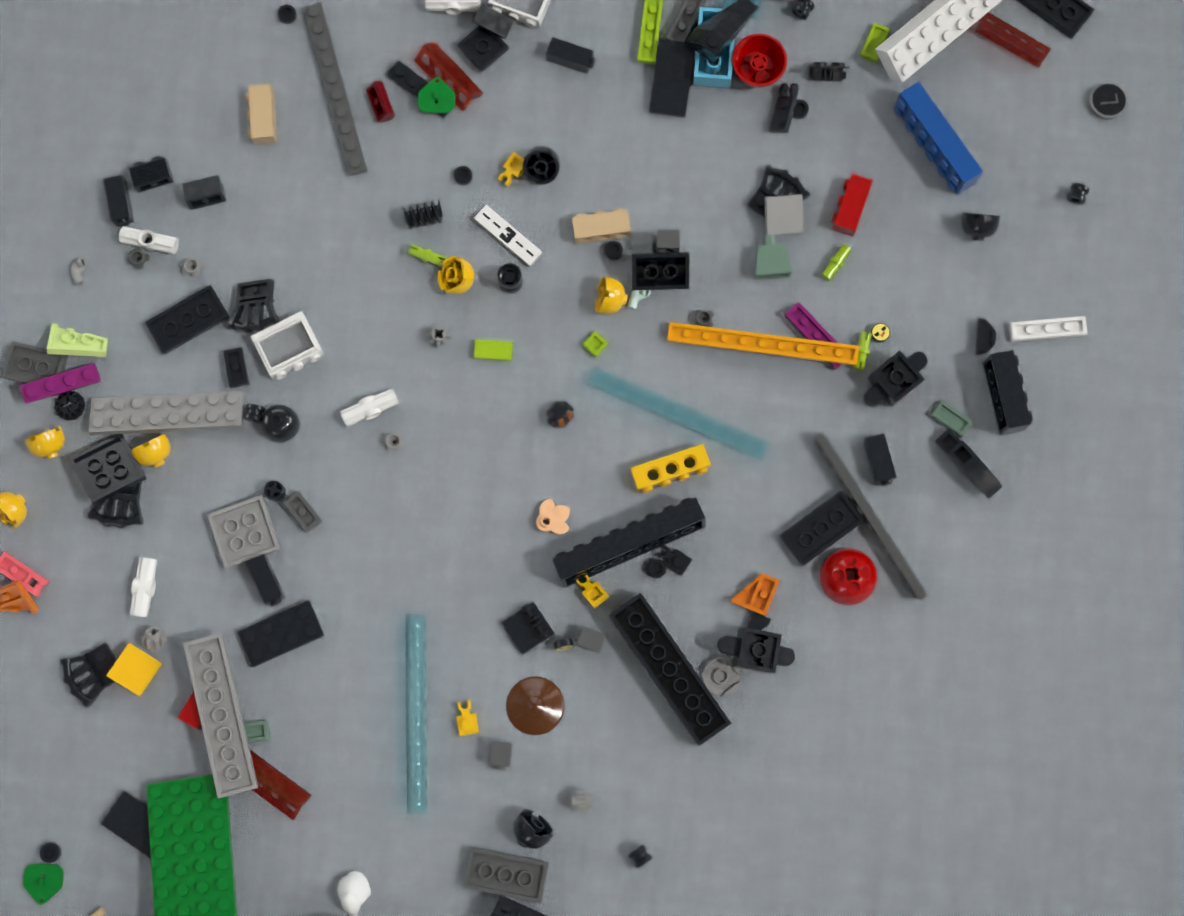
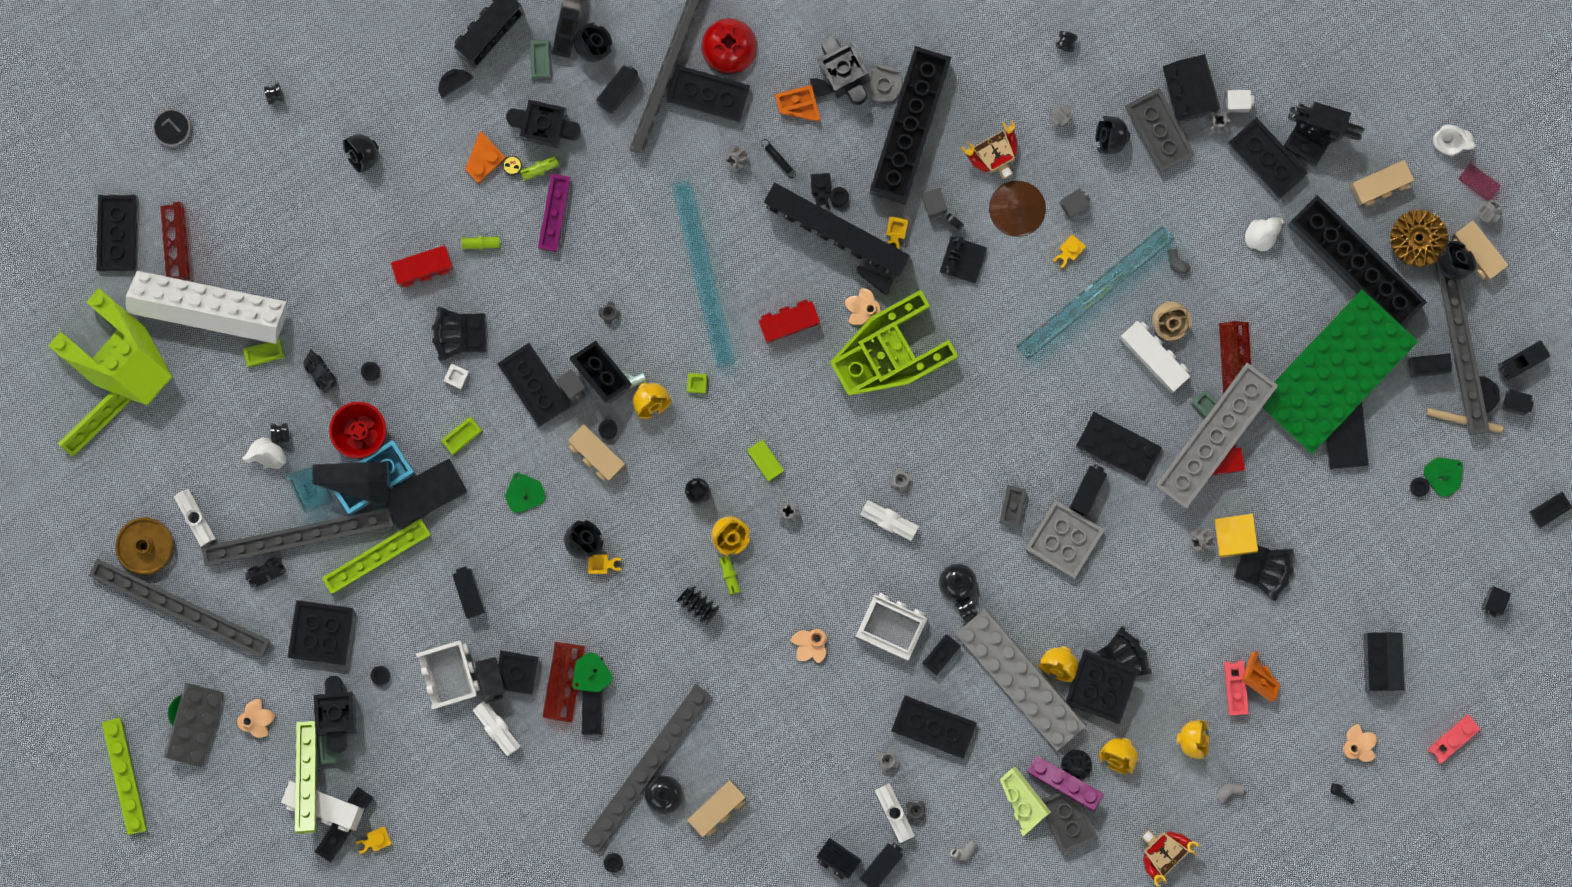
camera: 130 degrees left, 5 degrees up
white piece [130,557,158,618] -> none
black hinge [182,175,227,210] -> none
black plate [228,278,279,333] -> none
black wheel [264,480,286,501] -> none
dark red brick [366,81,395,123] -> none
black tile [454,166,473,186] -> none
white tile [474,205,542,267] -> none
black head [546,400,574,428] -> none
yellow brick [630,444,711,494] -> none
light orange plate [667,322,859,366] -> none
sand green torso [754,235,792,280] -> none
light grey tile [765,194,803,235] -> none
black hinge [769,83,799,133] -> none
blue brick [894,81,983,196] -> none
white tile [1008,316,1088,342] -> none
none -> lime tile [440,416,482,456]
none -> white plate [443,364,469,389]
none -> orange wing [465,131,506,184]
none -> black plate [497,343,571,428]
none -> green piece [505,472,545,513]
none -> black cylinder [574,22,613,62]
none -> black cylinder [645,775,683,814]
none -> light grey gear [724,146,749,171]
none -> red brick [758,299,820,344]
none -> black piece [761,139,796,178]
none -> light nougat plate [791,629,827,663]
none -> lime wedge [830,290,958,396]
none -> black slope [856,266,893,296]
none -> torso [960,119,1018,179]
none -> white brick [1119,320,1190,394]
none -> tan cylinder [1152,301,1192,341]
none -> dark grey arm [1168,249,1190,274]

